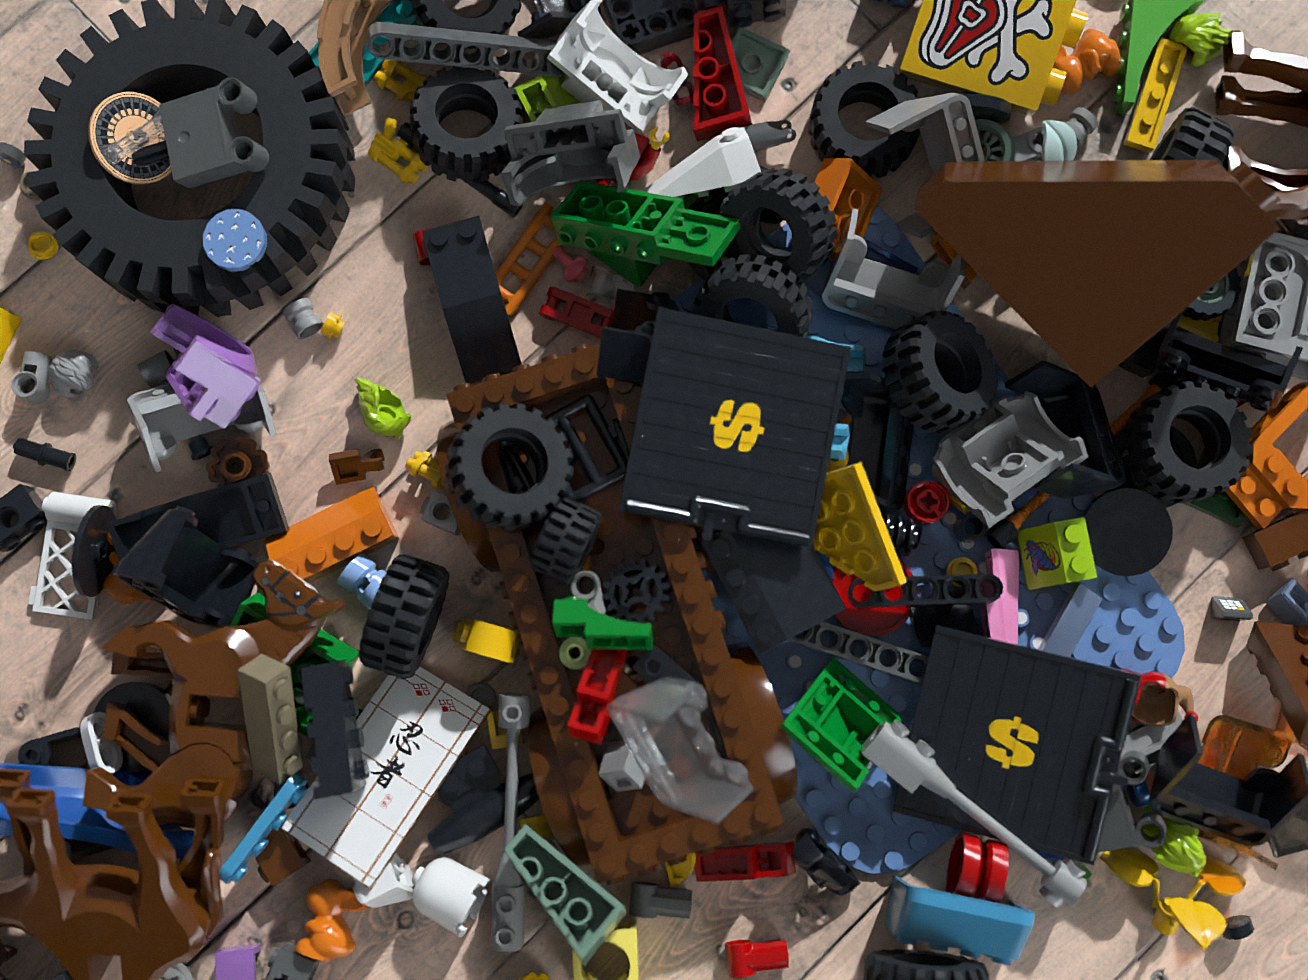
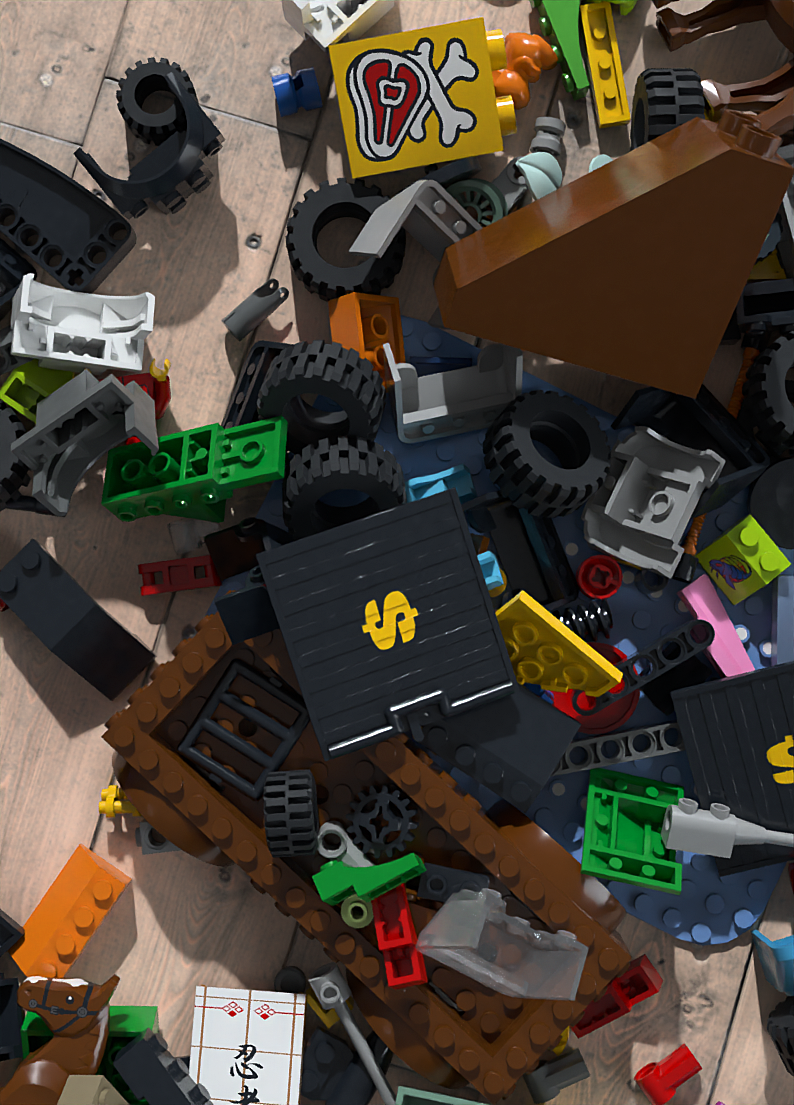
camera: 30 degrees left, 5 degrees up
reddish brown plate [329,449,385,485] -> none
light blue wheel [337,553,386,609] -> none
lime hair [354,377,412,440] -> none
black tyre [358,554,450,680] -> none
black tyre [445,403,574,531] -> none
yellow brick [452,618,521,664] -> none
orange bar [495,202,563,318] -> none
yellow wheel [519,813,553,841] -> none
coral plate [552,246,589,283] -> none
light grey panel [598,738,651,792] -> none
white wedge [642,127,761,199] -> none
dark red helmet [660,51,694,107] -> none
red wedge [693,5,752,142] -> none
sand green tile [731,27,790,102] -> none
black piece [792,827,861,896] -> none
yellow plate [946,557,978,588] -> none

